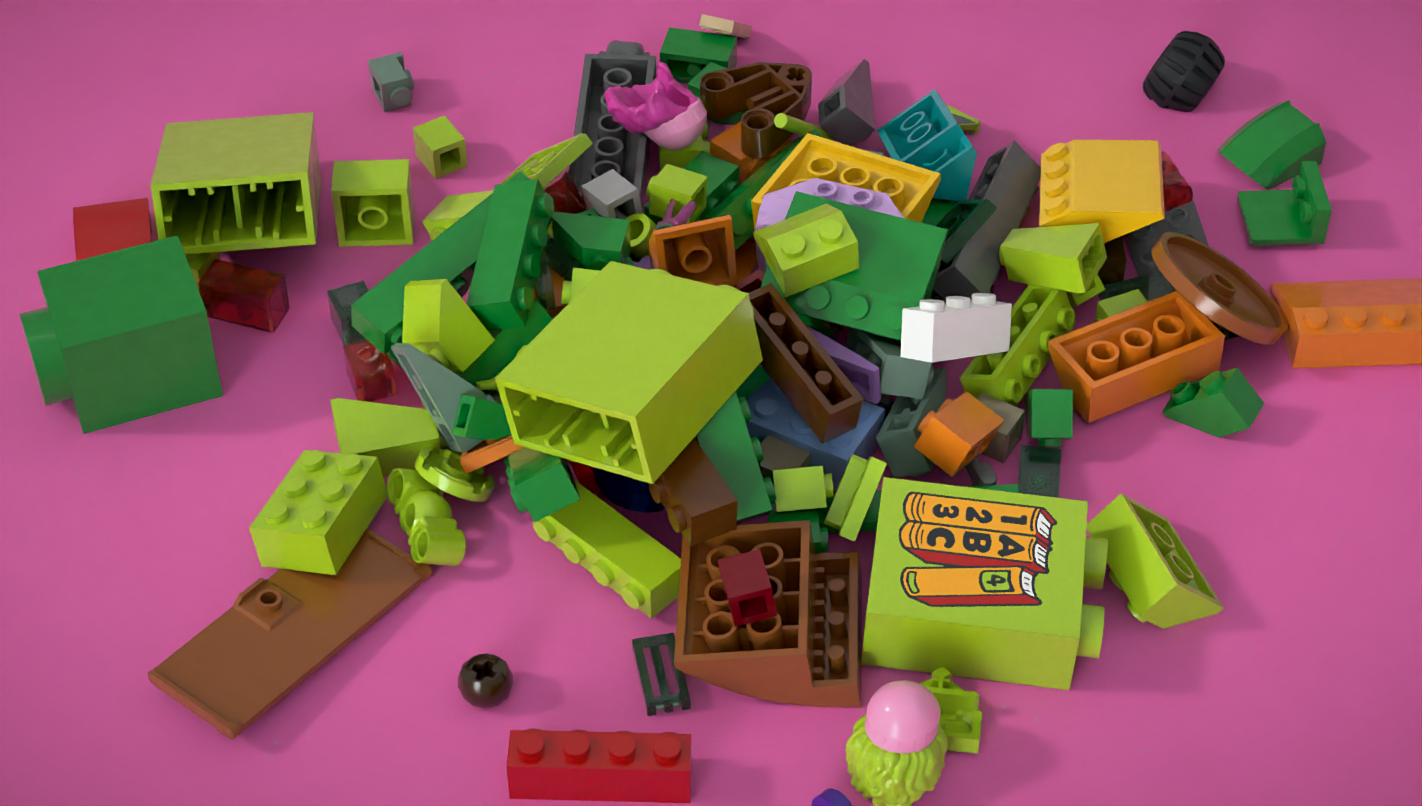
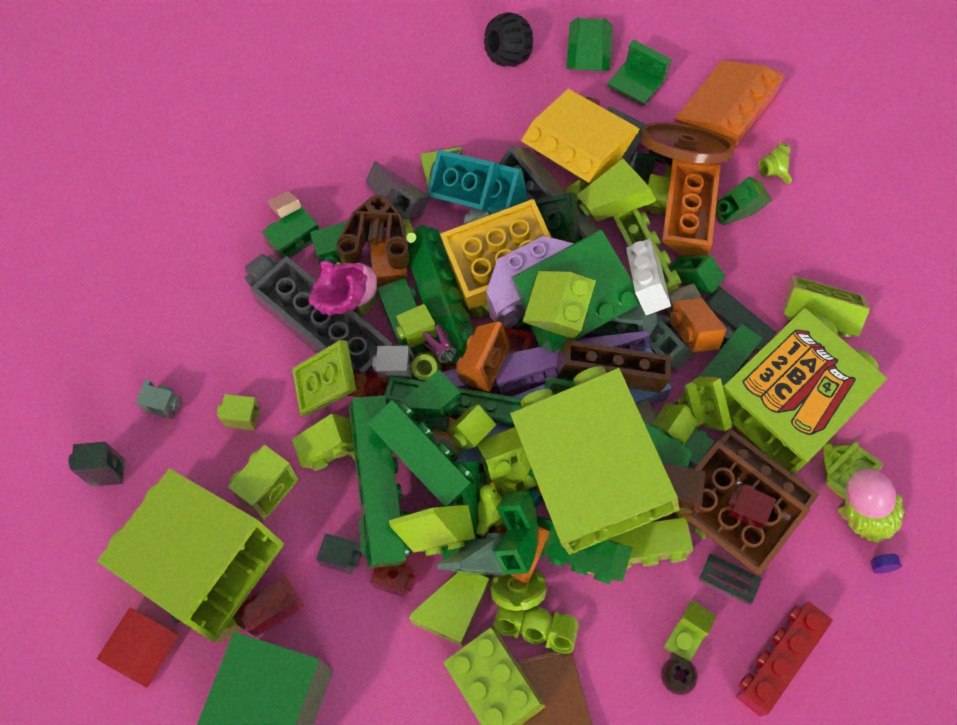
camera: 50 degrees left, 20 degrees up
none -> brick [68,441,125,487]
none -> lime slope [663,600,716,661]
none -> lime animal [758,142,792,184]

